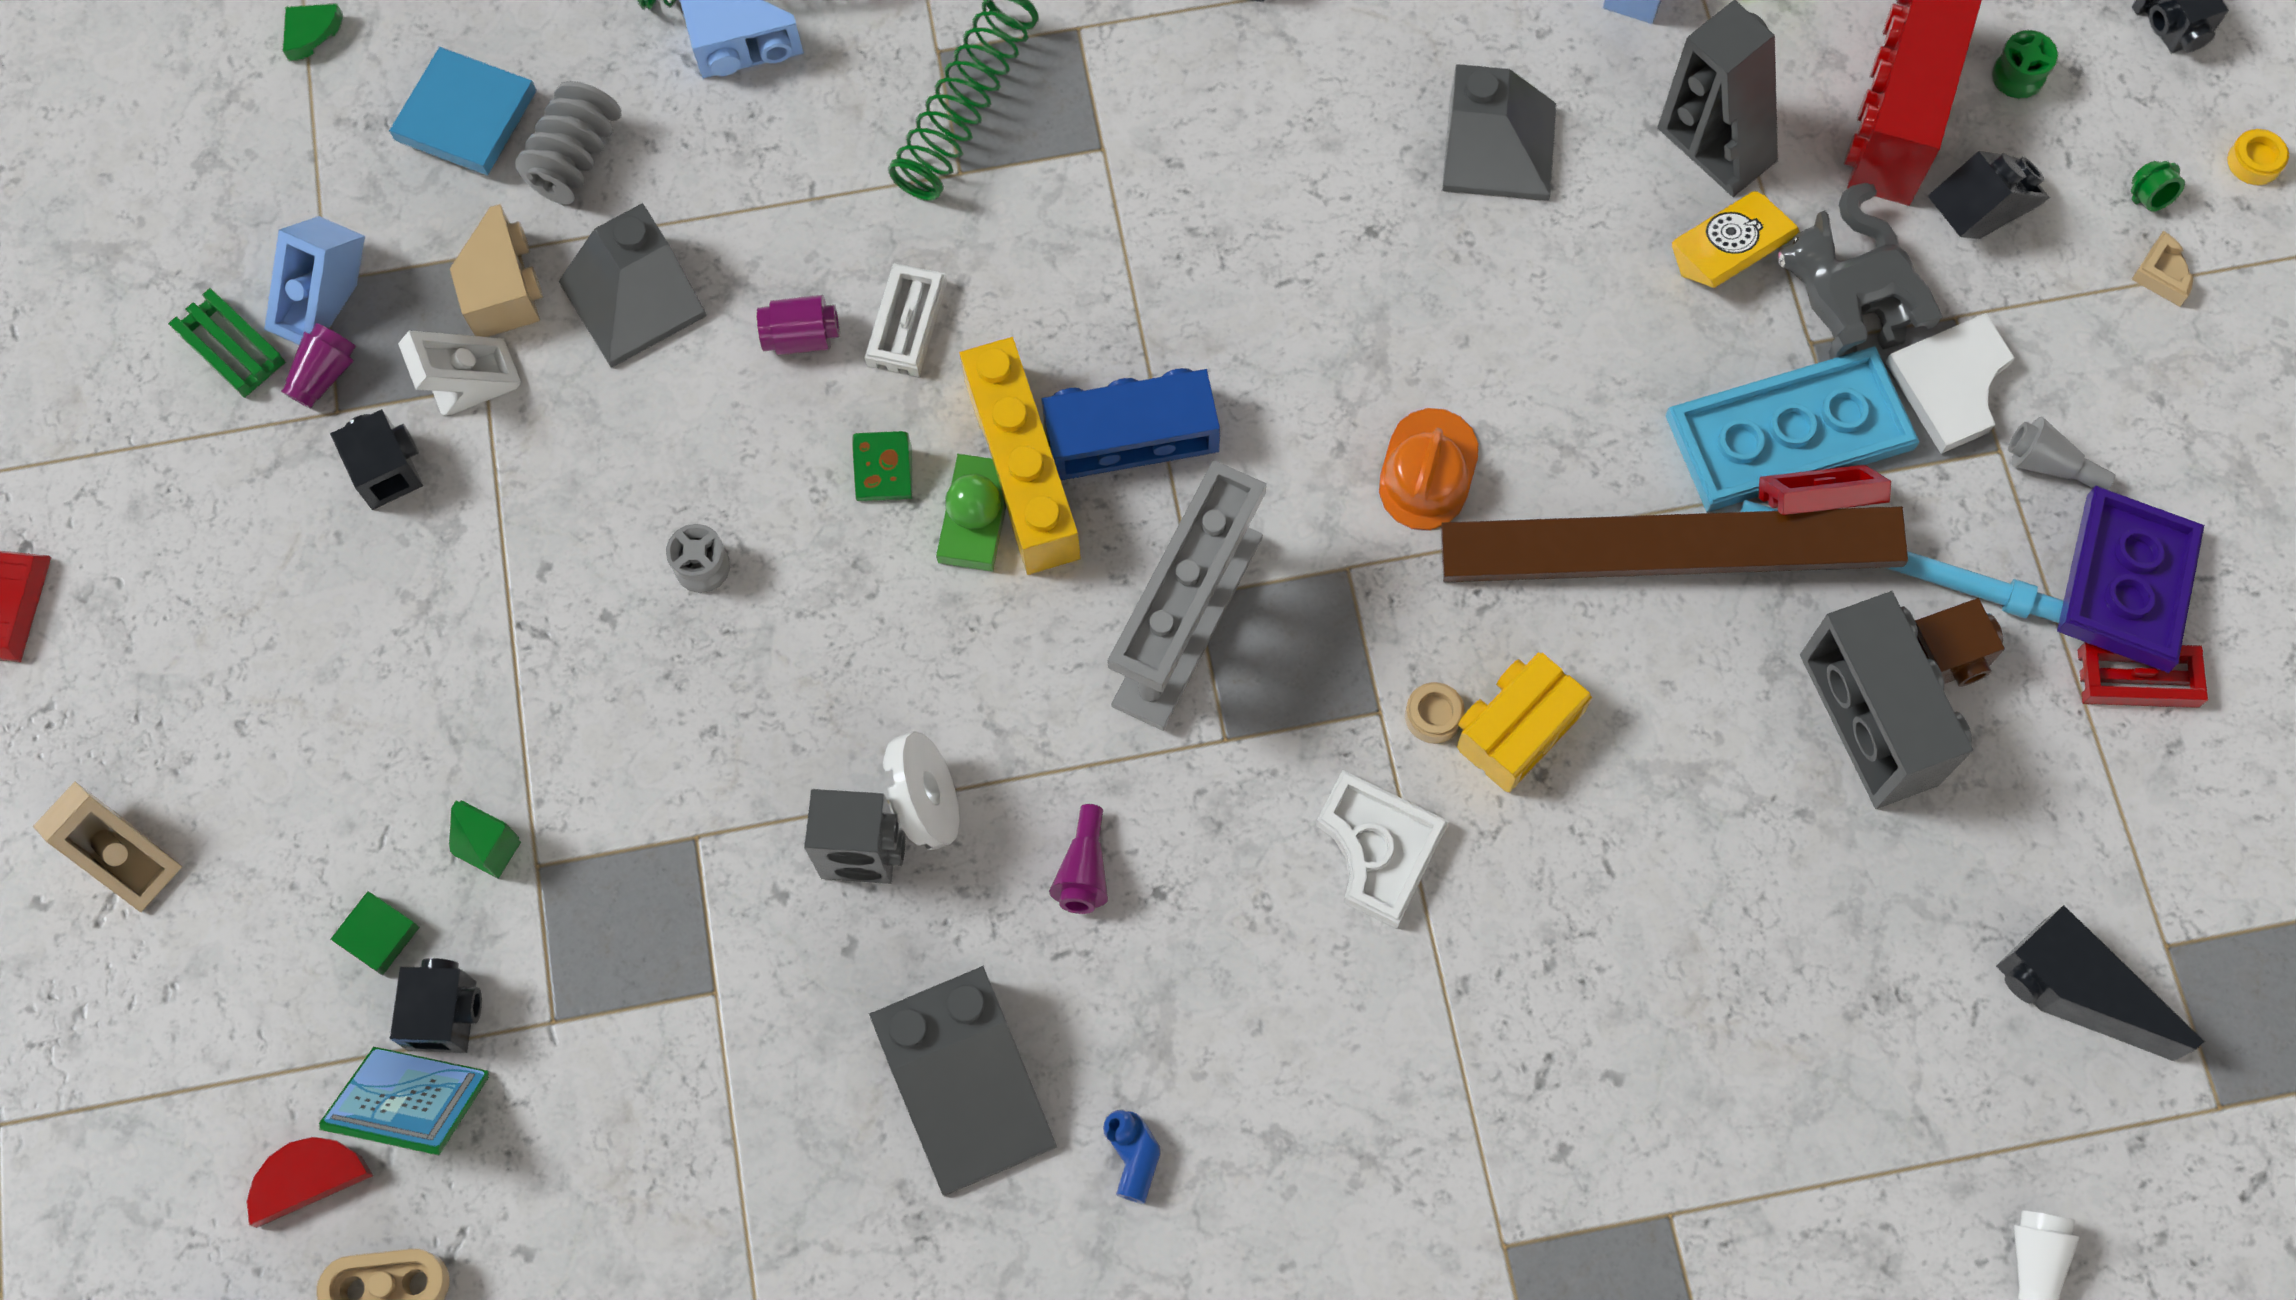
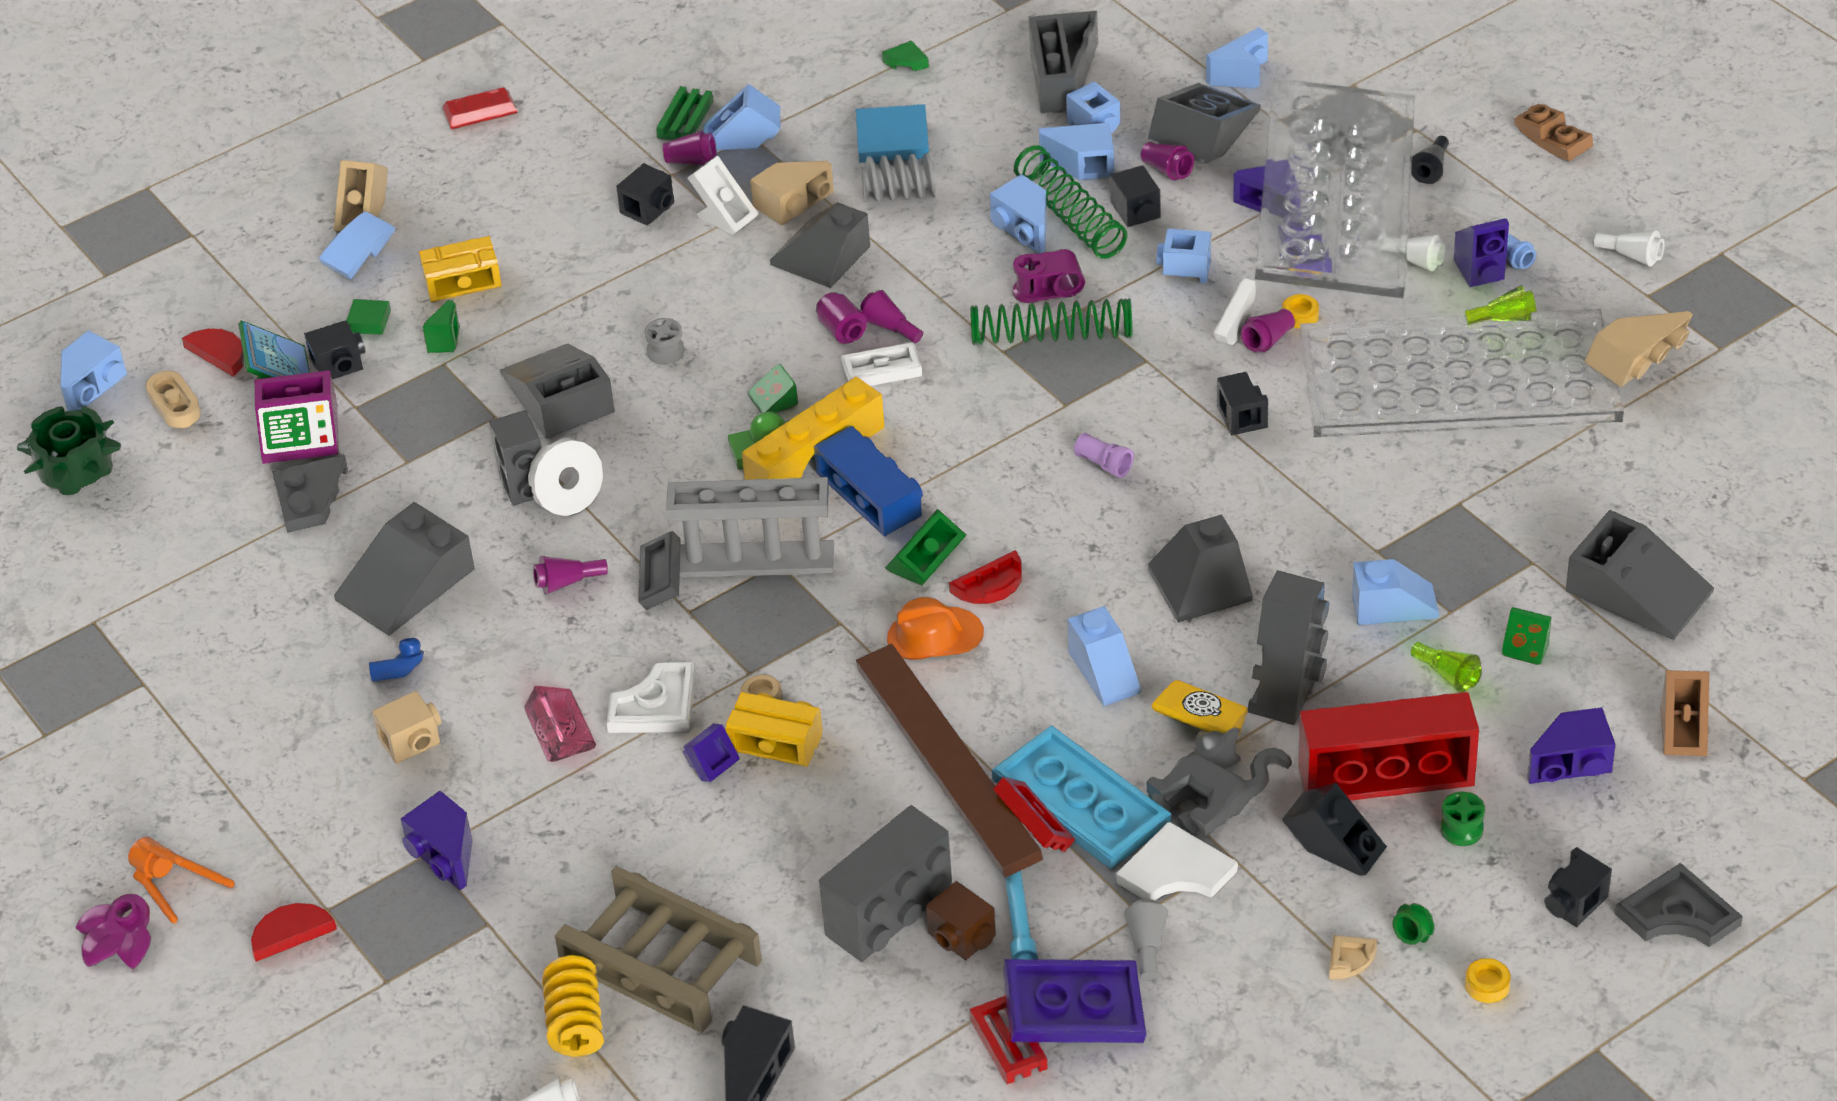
camera: 65 degrees right, 25 degrees down
none -> slope [254,370,339,464]
none -> dark grey wing [272,454,348,533]
none -> light blue slope [319,211,396,280]
none -> tan brick [372,691,441,764]
none -> dark purple slope [400,791,472,890]
none -> yellow brick [419,236,502,302]
none -> dark grey slope [500,343,615,439]
none -> clear pink slope [524,686,596,762]
none -> yellow piece [542,955,604,1057]
none -> dark tan fence [555,866,762,1033]
none -> dark grey tile [638,531,681,610]
none -> dark purple tile [682,723,740,782]
none -> magenta cone [860,290,923,344]
none -> green slope [885,509,967,586]
none -> red tile [949,550,1022,604]
none -> magenta piece [1013,249,1085,303]
none -> light blue slope [1067,606,1141,706]
none -> lavender pin [1074,433,1134,478]

